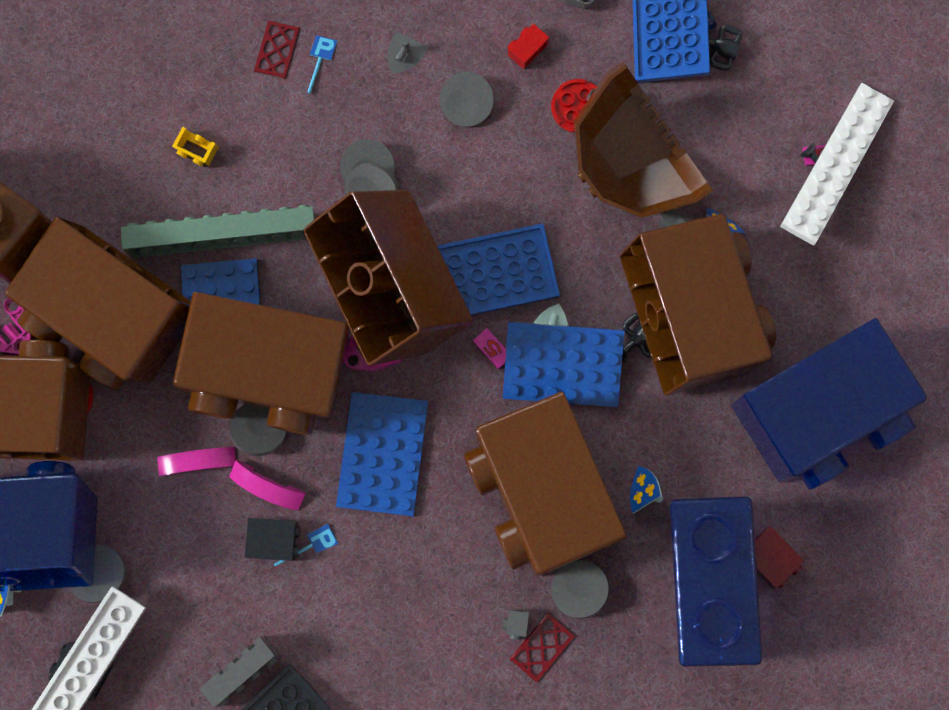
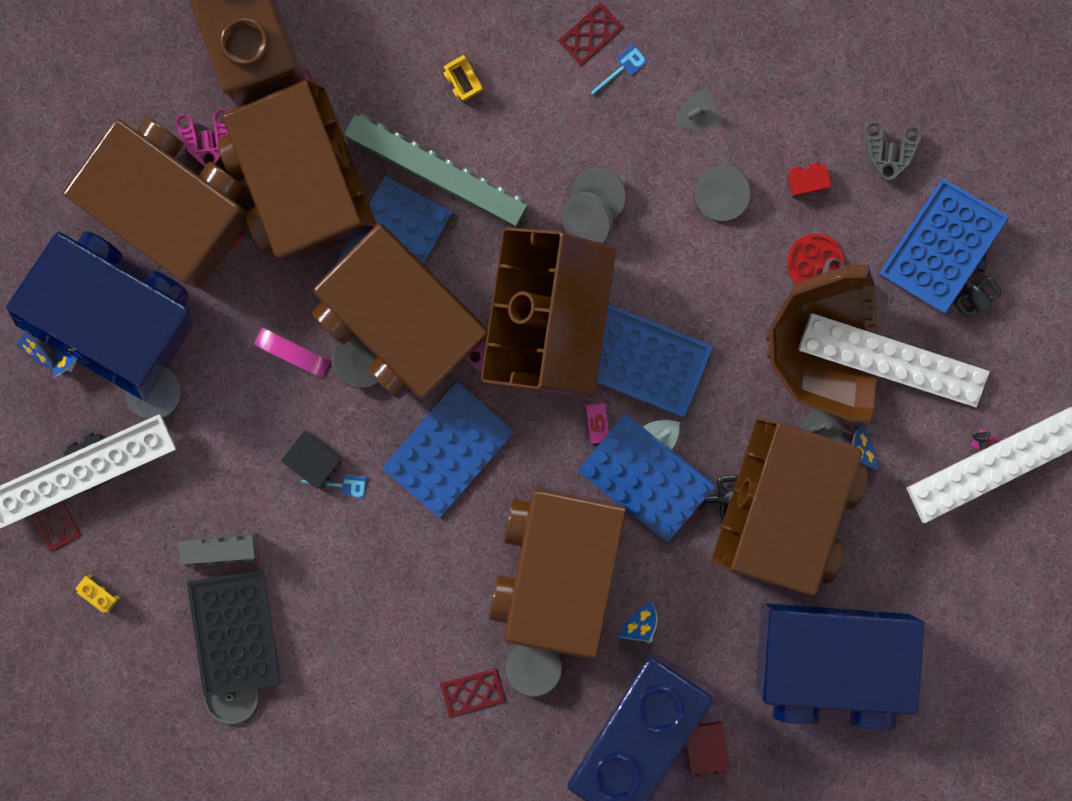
camera: 35 degrees right, 10 degrees up
dark pink slope [229,459,306,511] -> none
dark grey brick [503,610,529,640] -> none
none -> white plate [798,313,990,407]

